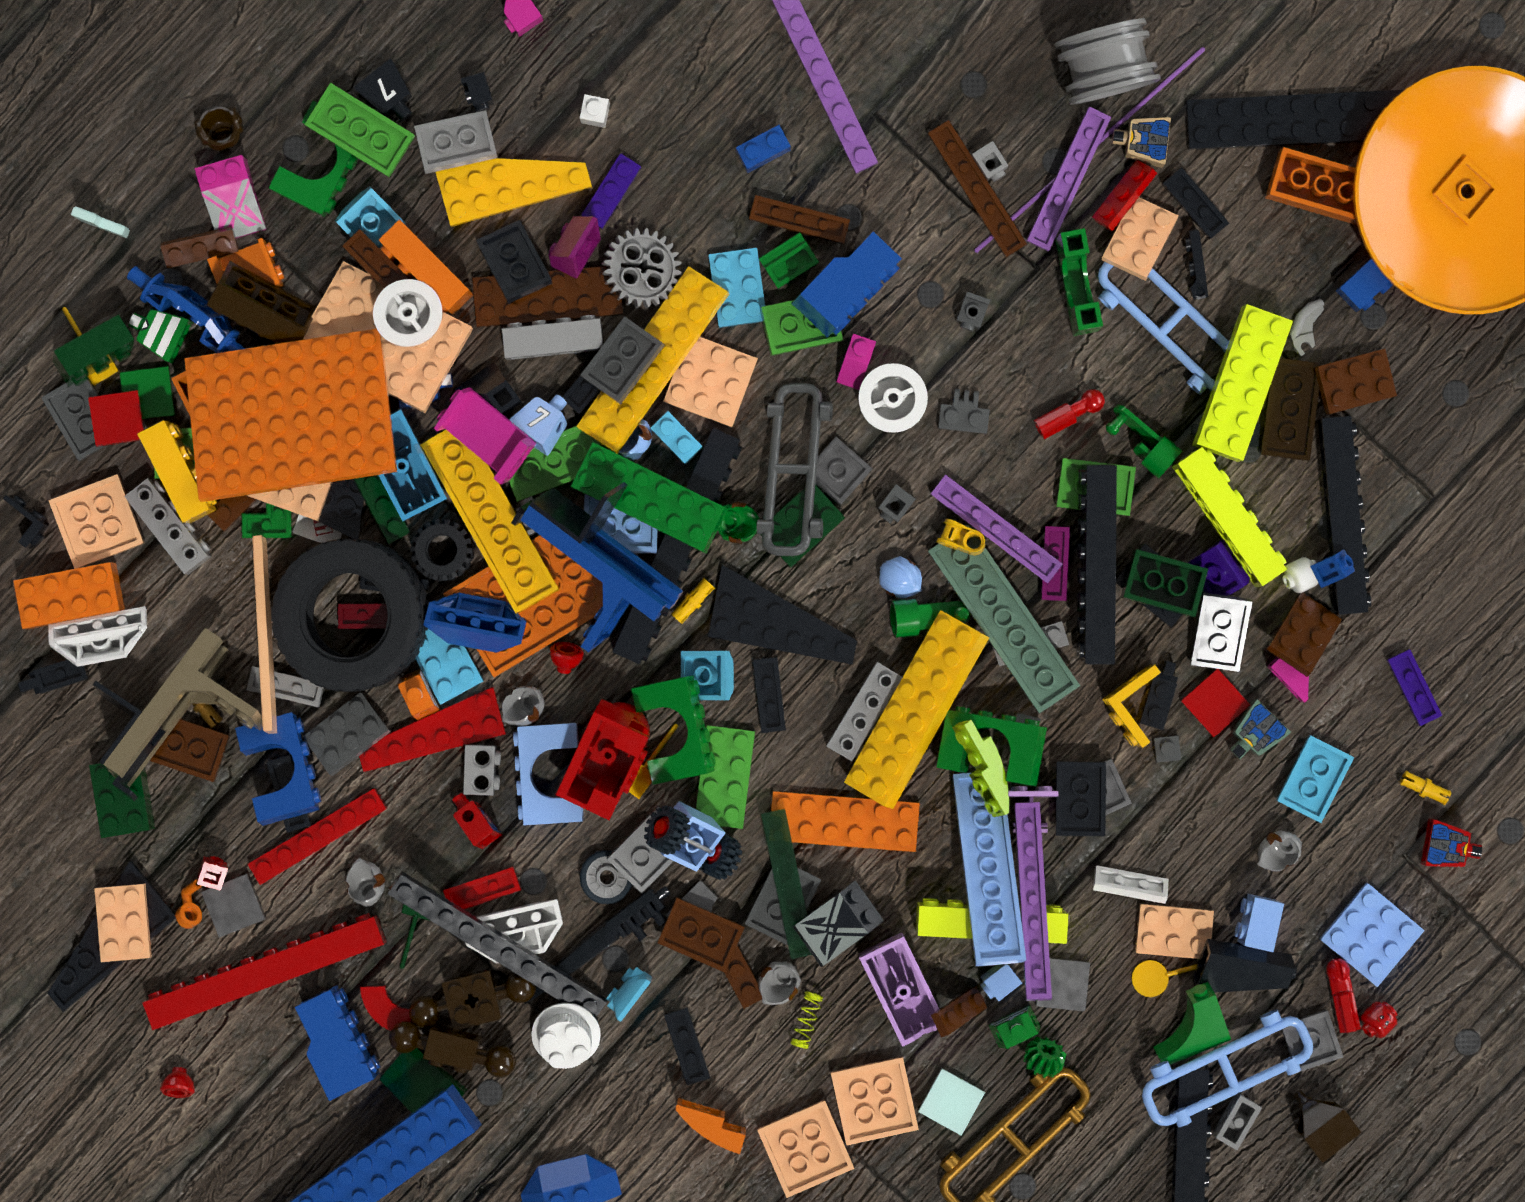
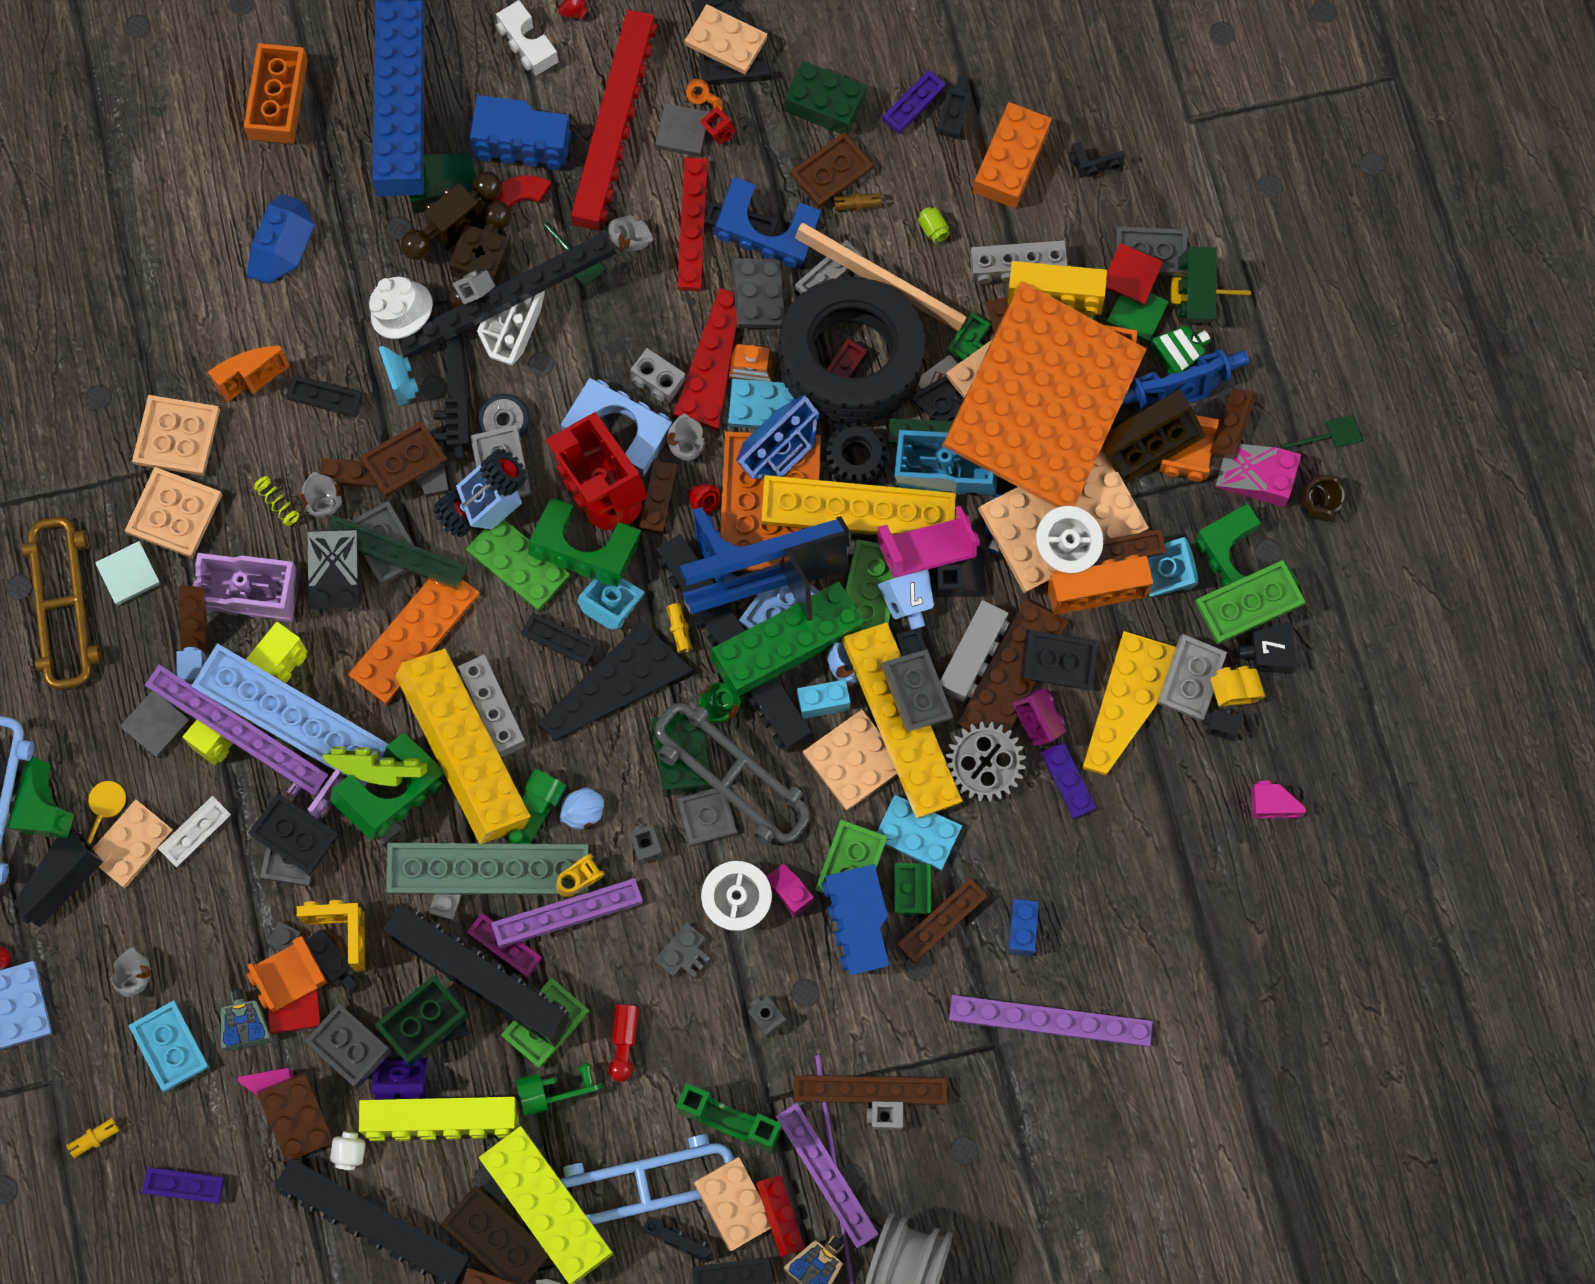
camera: 120 degrees right, 15 degrees down
light nougat plate [48,474,145,569] -> none
white wedge [48,606,147,667] -> none
light aqua tile [71,207,130,238] -> none
dark tan piece [92,628,263,801] -> none
red plate [443,866,522,909] -> none
red torso [451,793,502,849] -> none
white brick [580,94,610,128] -> none
yellow piece [629,723,678,799] -> none
green torso [988,1005,1041,1049] -> none
green gear [1023,1036,1066,1079] -> none
light blue brick [1235,894,1284,952] -> none
blue bracket [1310,549,1355,588] -> none
torso [1420,818,1482,867] -> none
none -> orange panel [246,936,327,1012]
none -> light grey brick [452,270,496,304]
none -> white arch [496,0,558,76]
none -> reddish brown plate [640,460,678,534]
none -> dark purple plate [882,70,946,134]
none -> lime brick [918,207,950,243]
none -> yellow brick [1210,666,1265,706]
none -> dark green piece [1281,415,1362,449]

